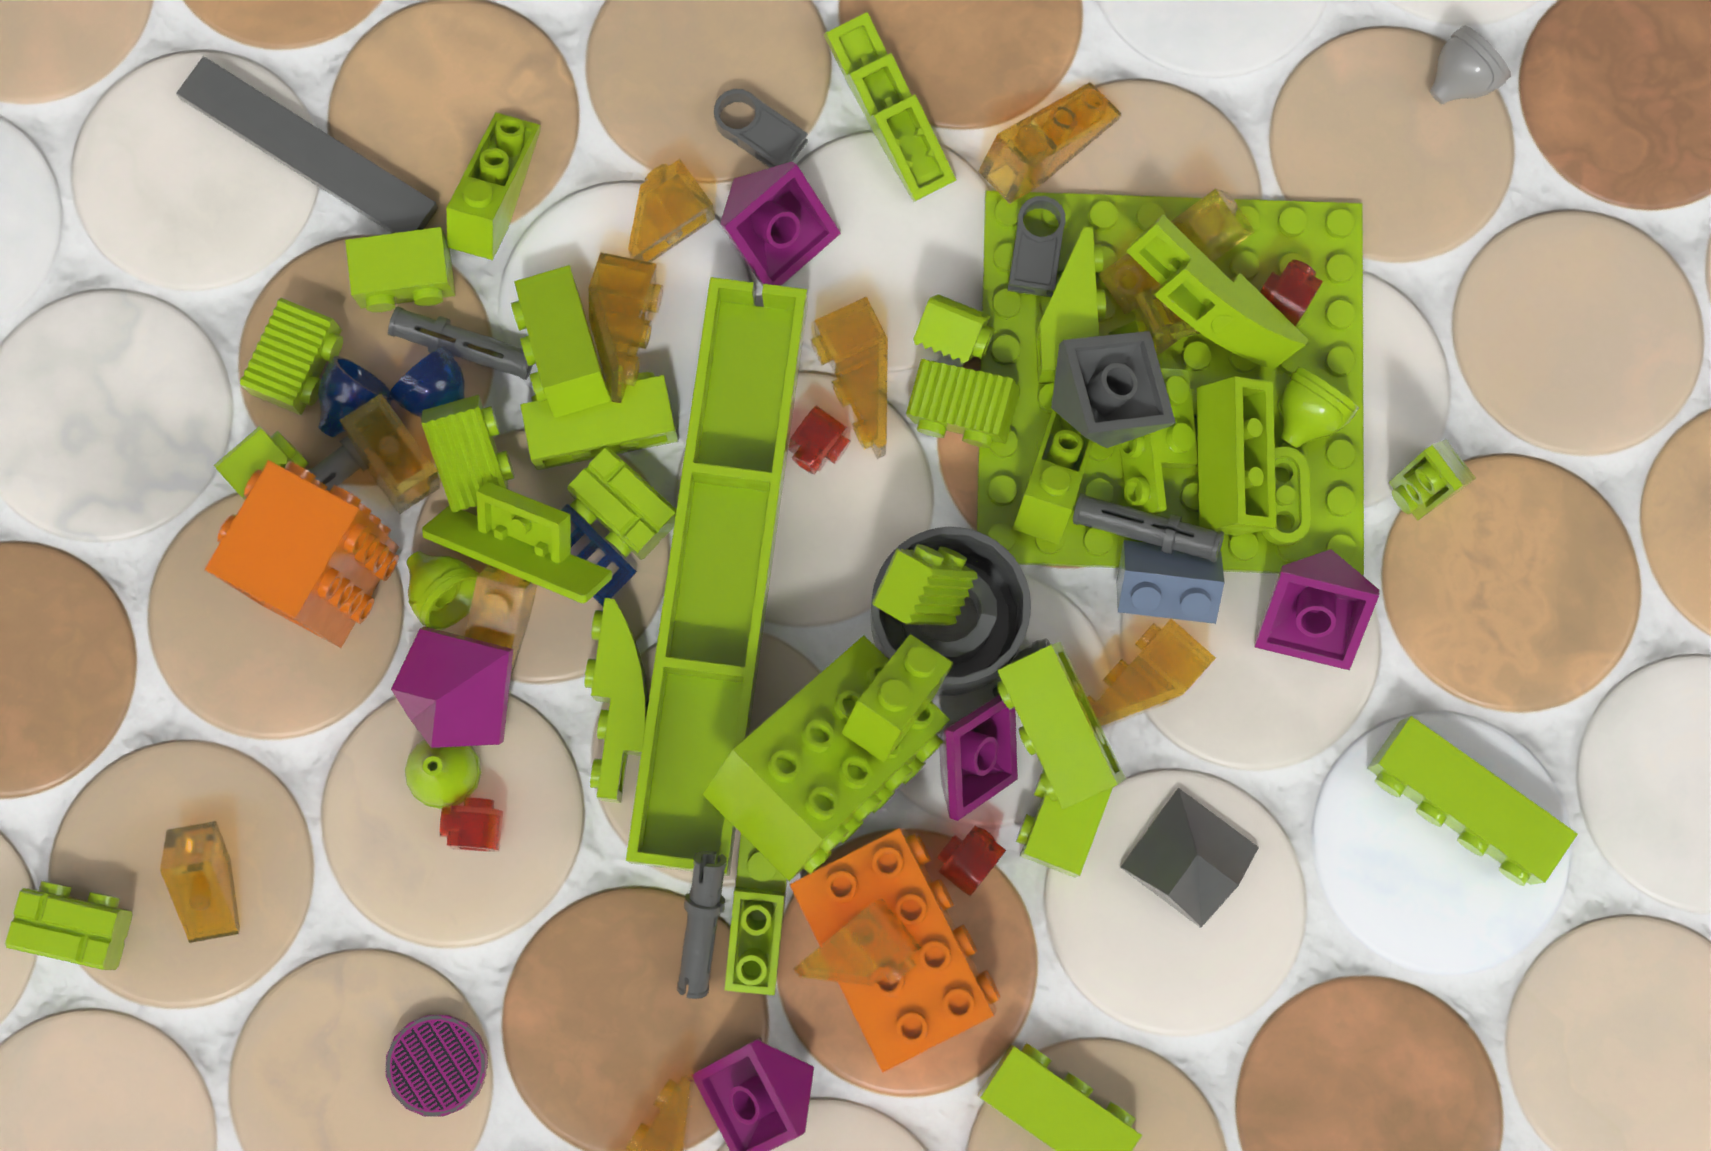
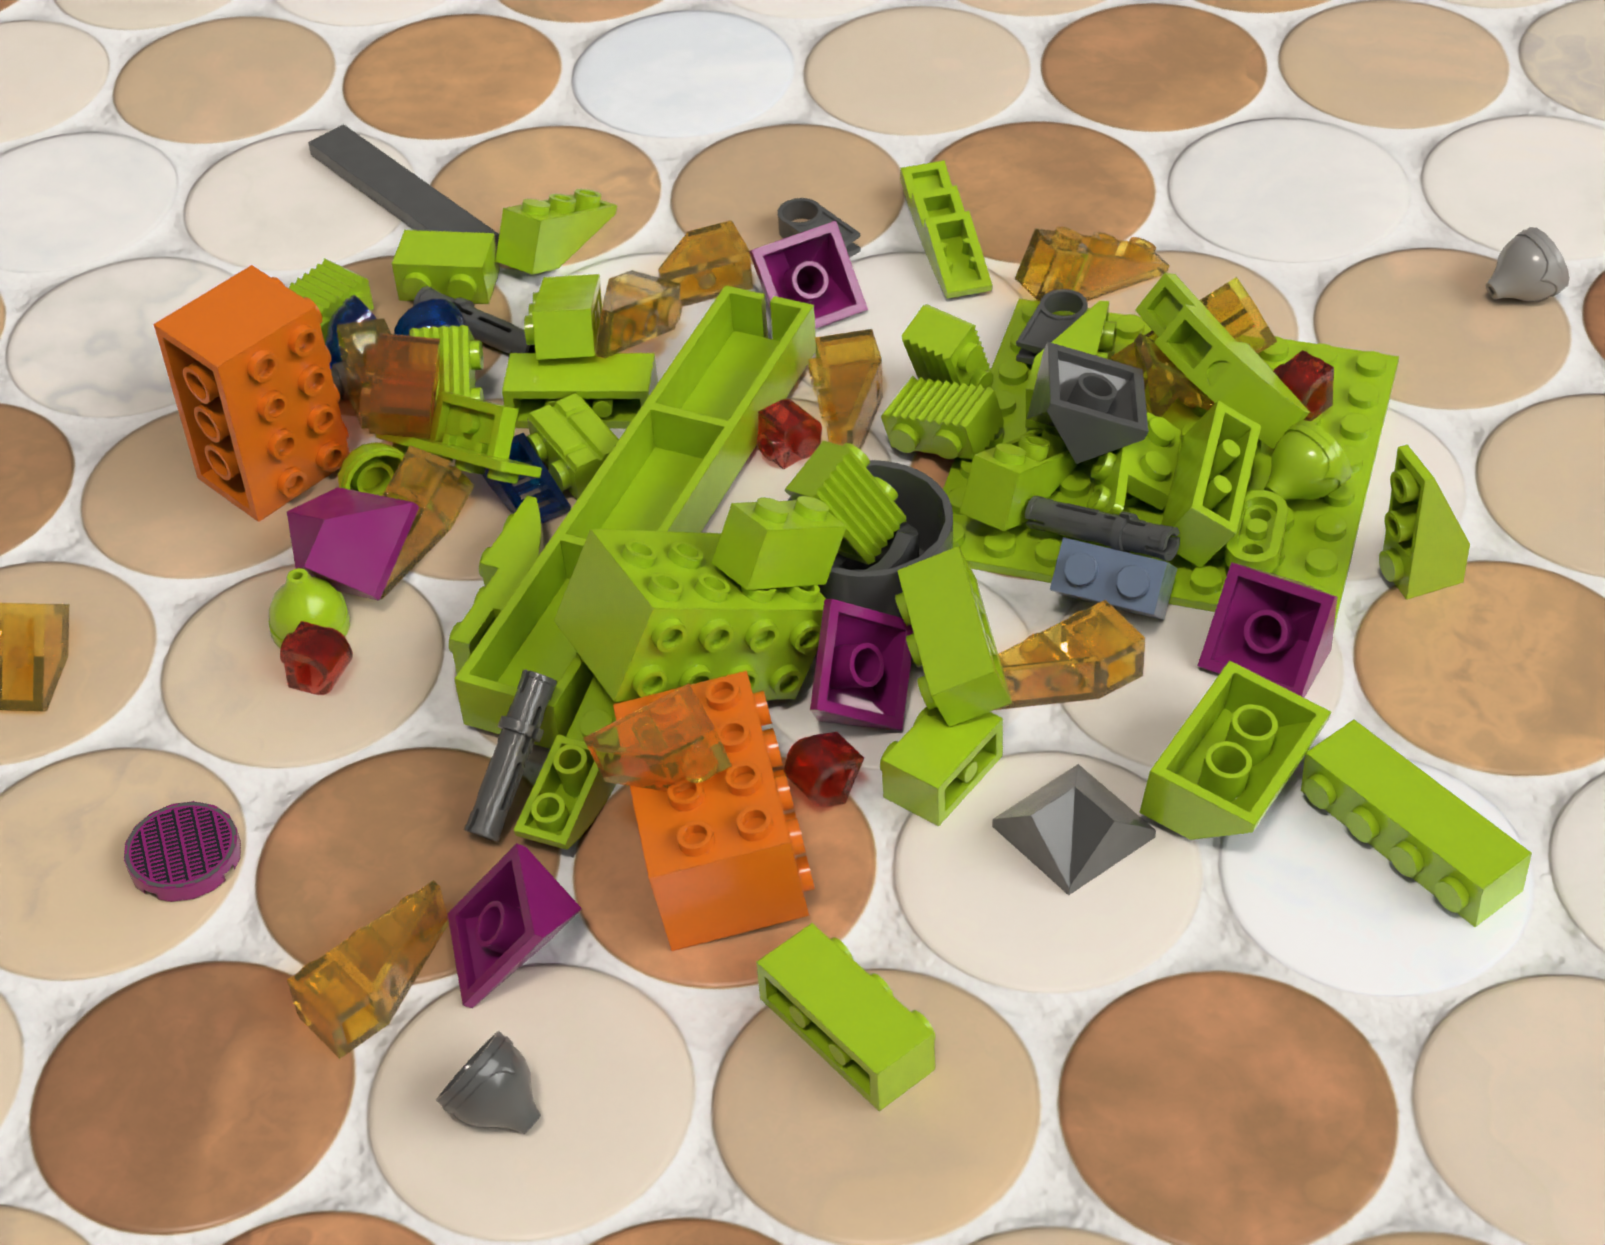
camera: 20 degrees right, 35 degrees down
none -> clear orange brick [360,333,440,439]
none -> lime slope [1139,660,1331,840]

